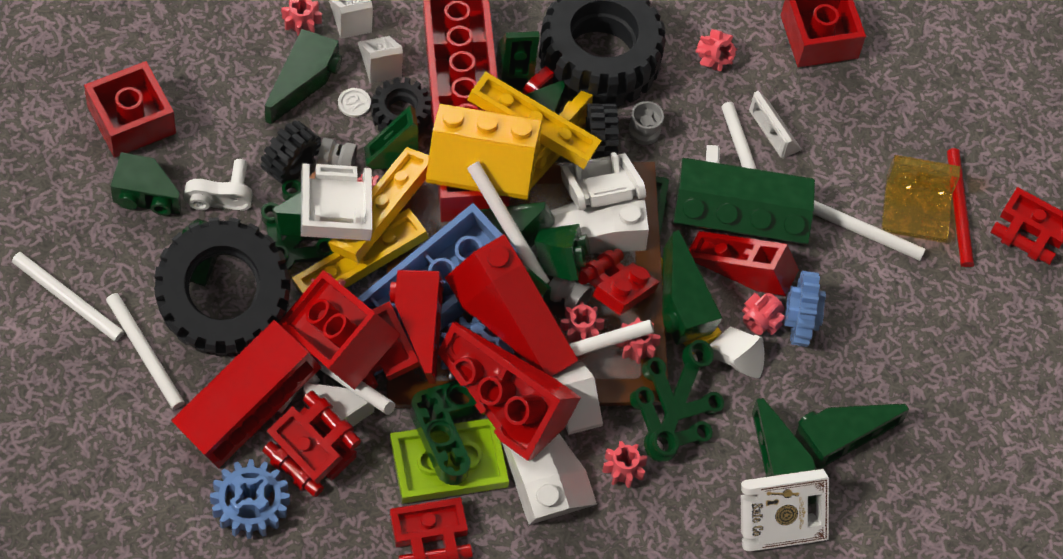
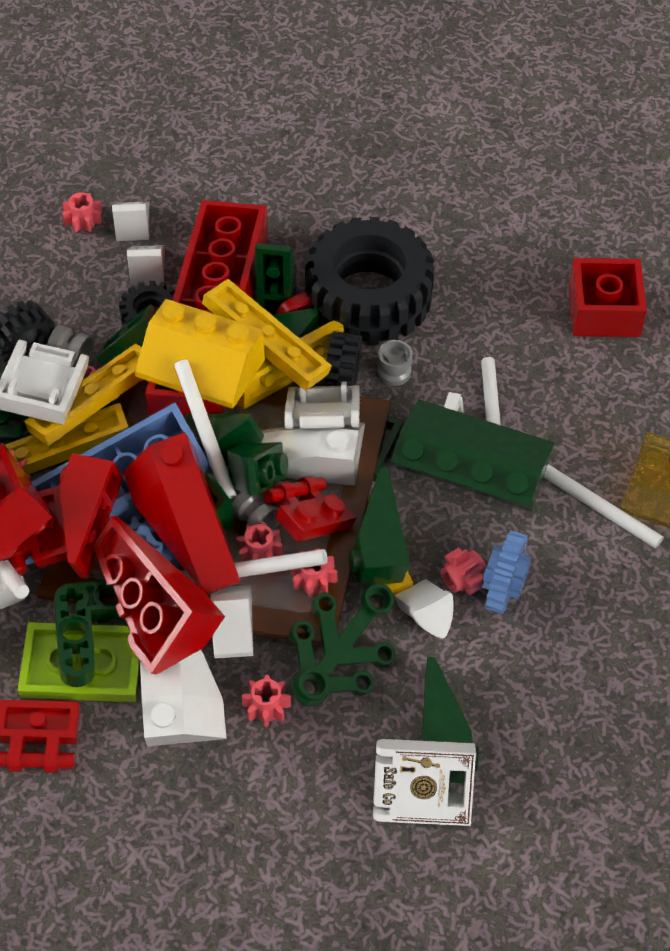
camera: 20 degrees right, 5 degrees down
dark green slope [264,29,342,124] -> none
white piece [338,88,371,118] -> none
red slope [689,231,799,296] -> none
coral gear [696,29,737,71] -> none
white slope [749,91,802,158] -> none
dark green slope [795,404,909,470] -> none

